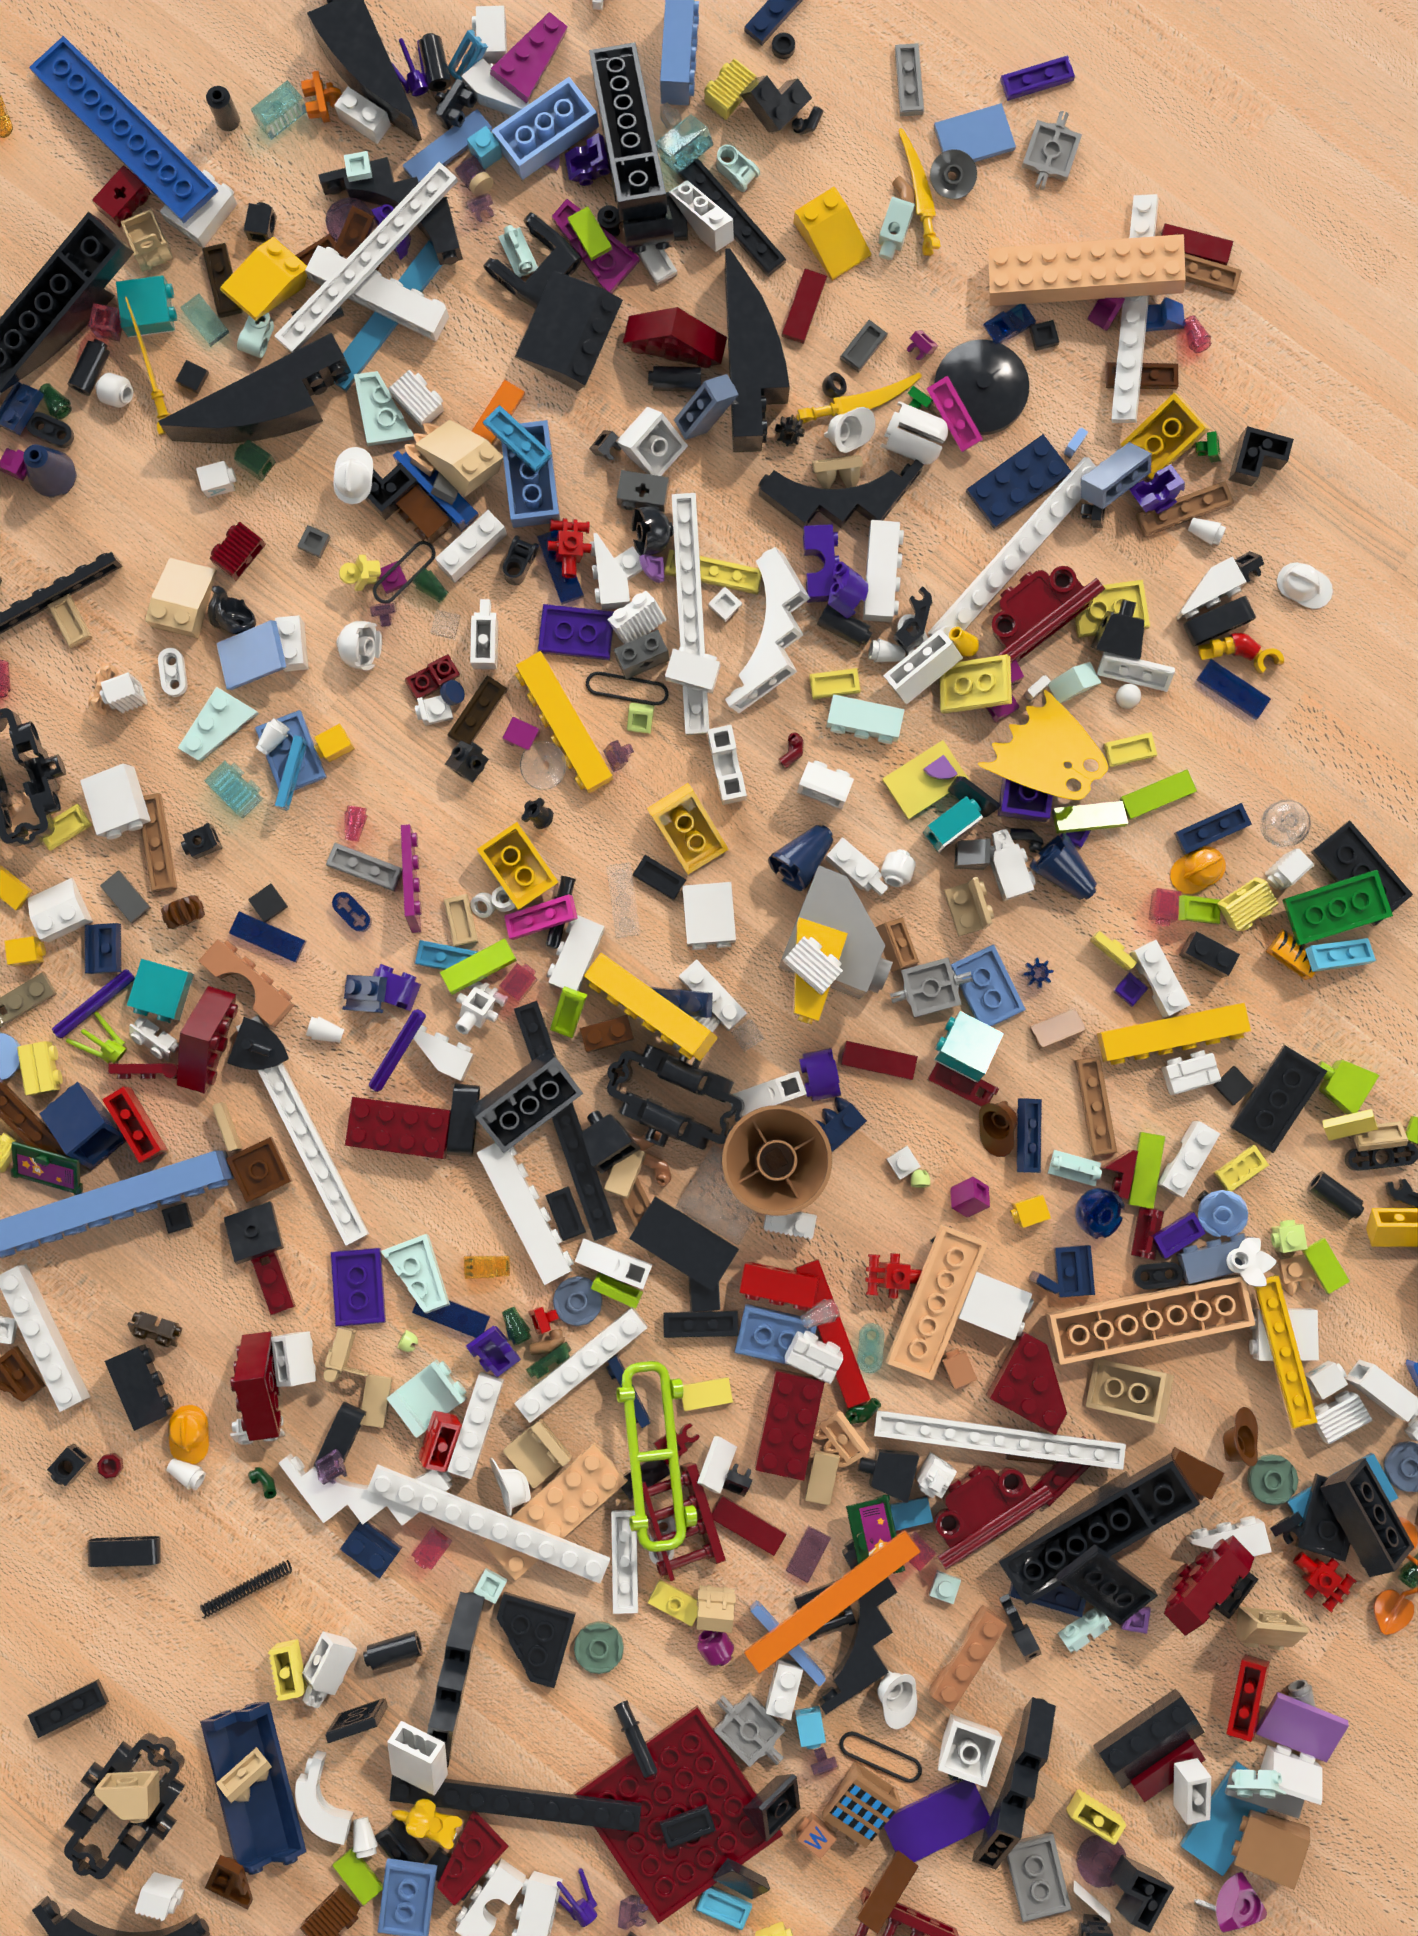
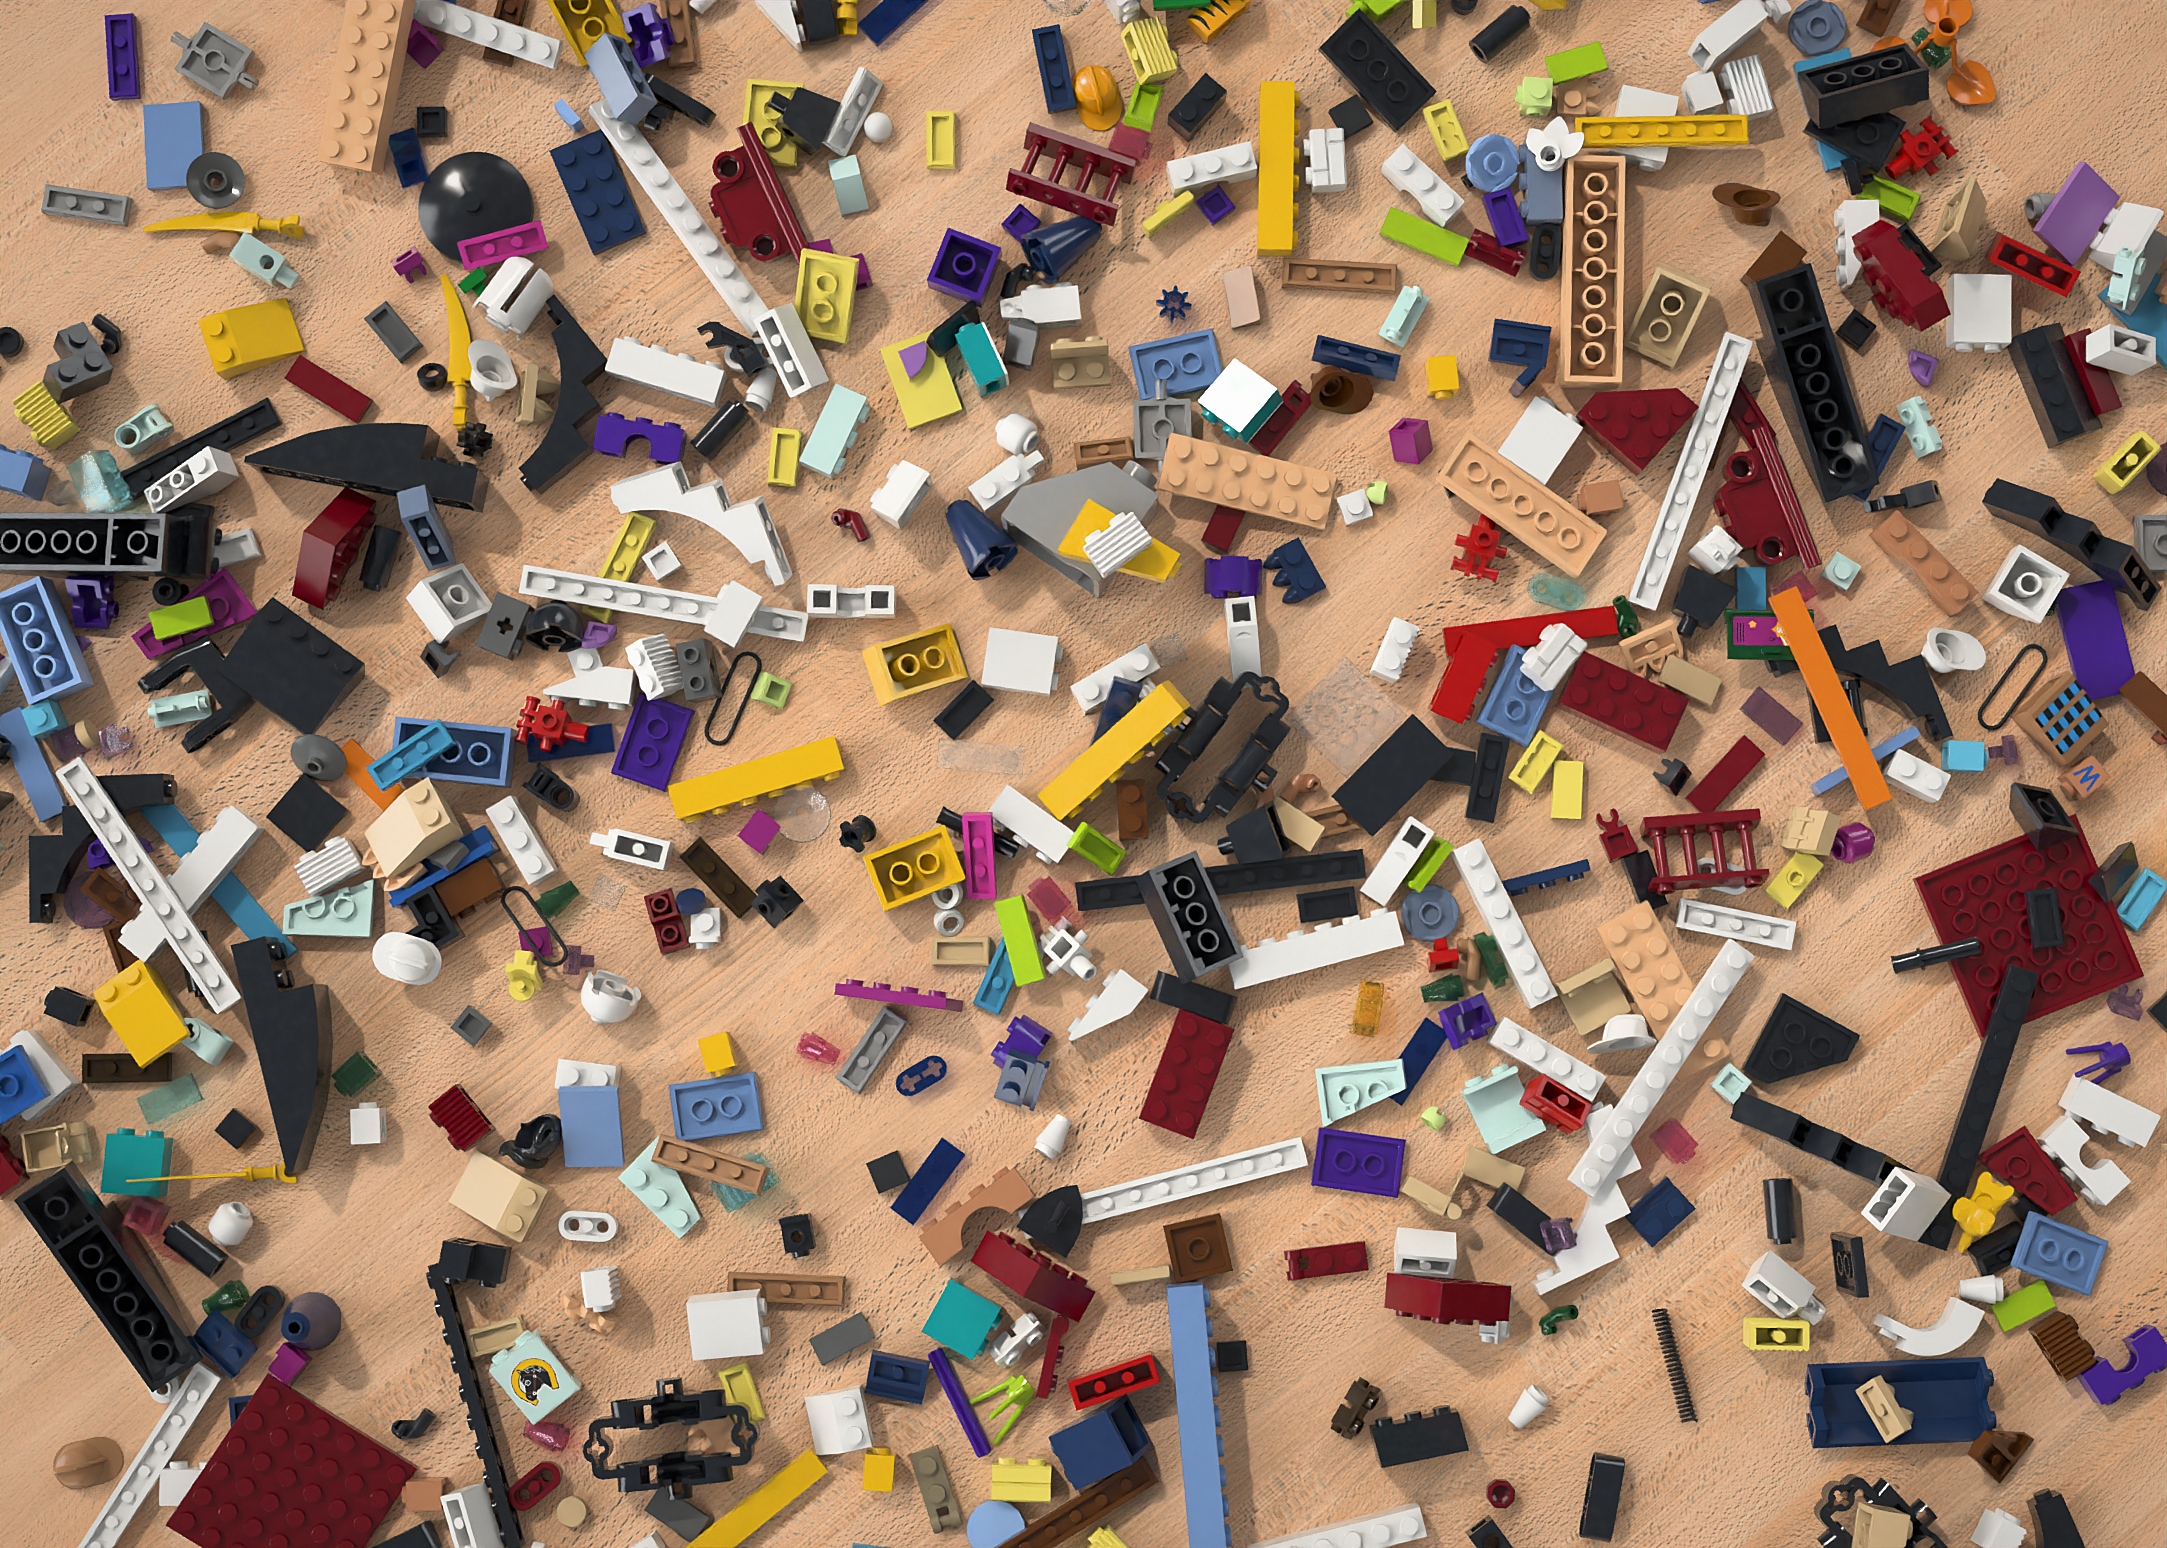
camera: 70 degrees left, 0 degrees up
door [11,1141,83,1195] -> none
reddish brown gear [161,895,205,929] -> none
light orange piece [169,1405,209,1465] -> none
black plate [224,1201,284,1265] -> none
white cone [256,718,290,756] -> none
dark azure tile [275,735,307,811] -> none
light aqua plate [344,151,373,182] -> none
dark purple axle [369,1009,426,1092] -> none
sand green tile [574,1621,624,1674] -> none
tile [603,740,634,772] -> none
lime bar [616,1361,697,1552] -> none
white tile [697,1436,737,1494] -> none
light grey plate [714,1692,785,1767] -> none
medium nougat cone [722,1105,832,1216] -> none
clear cone [801,1299,840,1329] -> none
dark purple cylinder [828,561,868,618] -> none
yellow cone [949,627,979,657] -> none
yellow piece [978,690,1108,800] -> none
white tile [1024,675,1051,702] -> none
tile [1052,801,1128,834] -> none
black tile [1057,1545,1158,1625] -> none
clear blue cylinder [1075,1188,1125,1239] -> none
dark red slope [1100,1150,1138,1199] -> none
lime tile [1120,769,1197,820] -> none
sand green tile [1247,1454,1299,1505] -> none
none -> black tile [266,773,349,852]
none -> dark grey dish [290,734,347,781]
none -> black brick [436,1237,512,1288]
none -> light aqua panel [489,1328,582,1425]
none -> black beam [644,73,716,128]
none -> medium nougat tile [651,1134,770,1196]
none -> dark red fence [1006,122,1137,227]
none -> light nougat plate [1157,433,1337,531]
none -> light yellow plate [1508,730,1564,794]
none -> black tile [1835,309,1877,350]
none -> lime tile [1856,172,1922,223]
none -> white brick [1946,274,2011,353]

